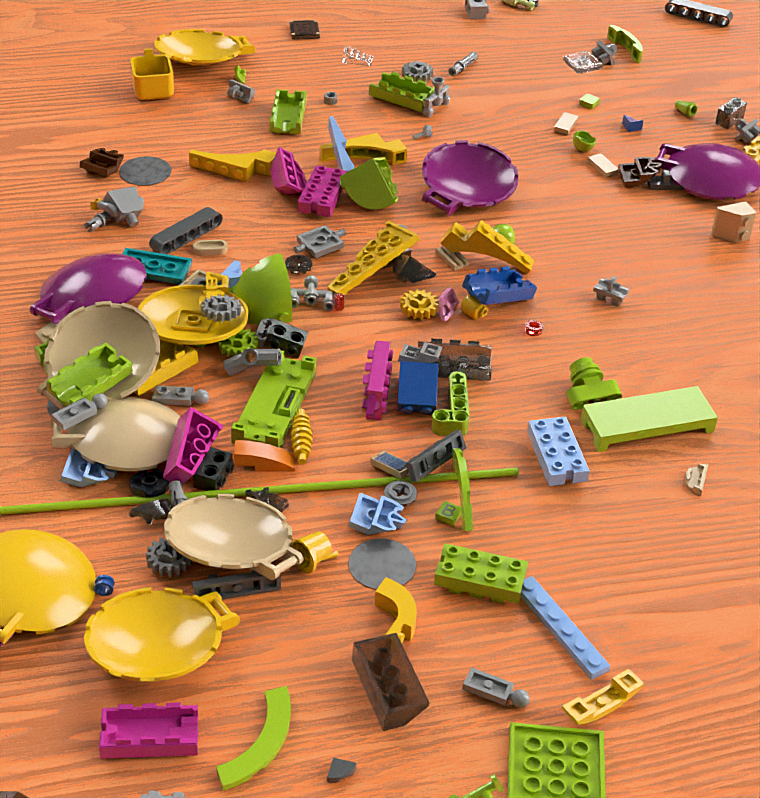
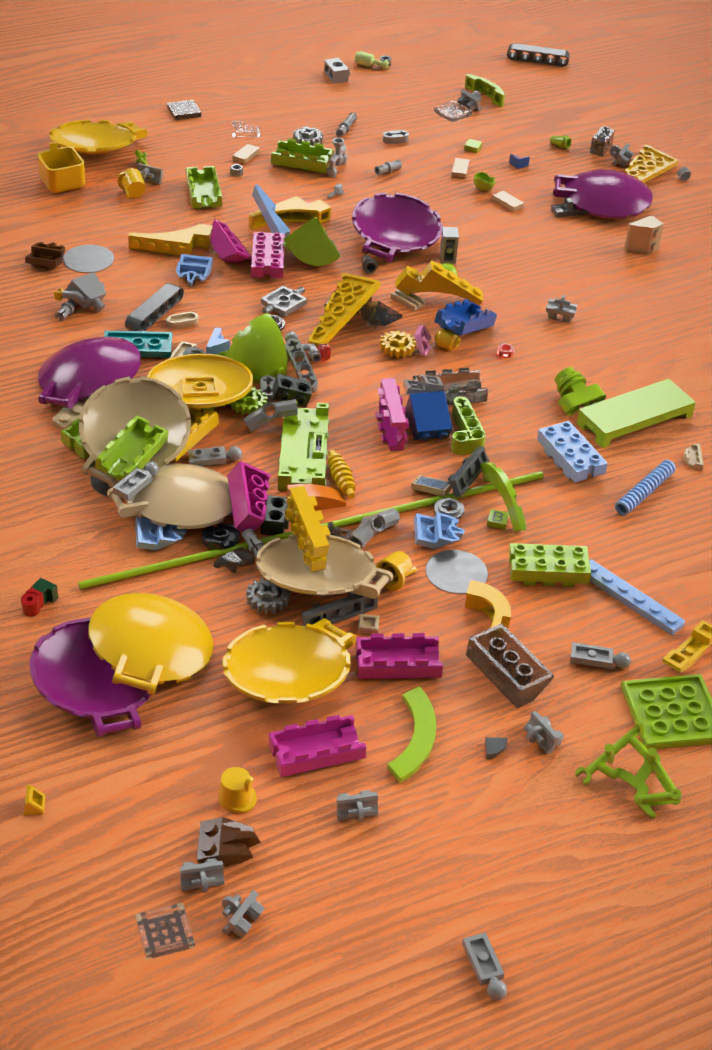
camera: 15 degrees left, 0 degrees up
blue bush [94,575,115,596] -> none
yellow piece [198,272,229,306] -> none
light grey gear [201,295,241,322] -> none
reddish brown plate [618,157,662,187] -> none
none -> yellow hat [117,169,146,199]
none -> light blue plate [176,254,213,286]
none -> yellow hat [218,767,257,814]
none -> tile [233,144,260,164]
none -> yellow piece [285,486,330,572]
none -> light grey beam [286,338,318,393]
none -> light grey piece [350,508,400,548]
none -> dark pink piece [355,633,443,679]
none -> tan tile [358,614,379,635]
none -> dark grey cone [362,254,378,273]
none -> light grey pin [374,160,402,175]
none -> light grey beam [383,130,409,144]
none -> light grey brick [440,227,459,264]
none -> light grey hips [524,711,564,754]
none -> light blue piece [615,460,676,516]

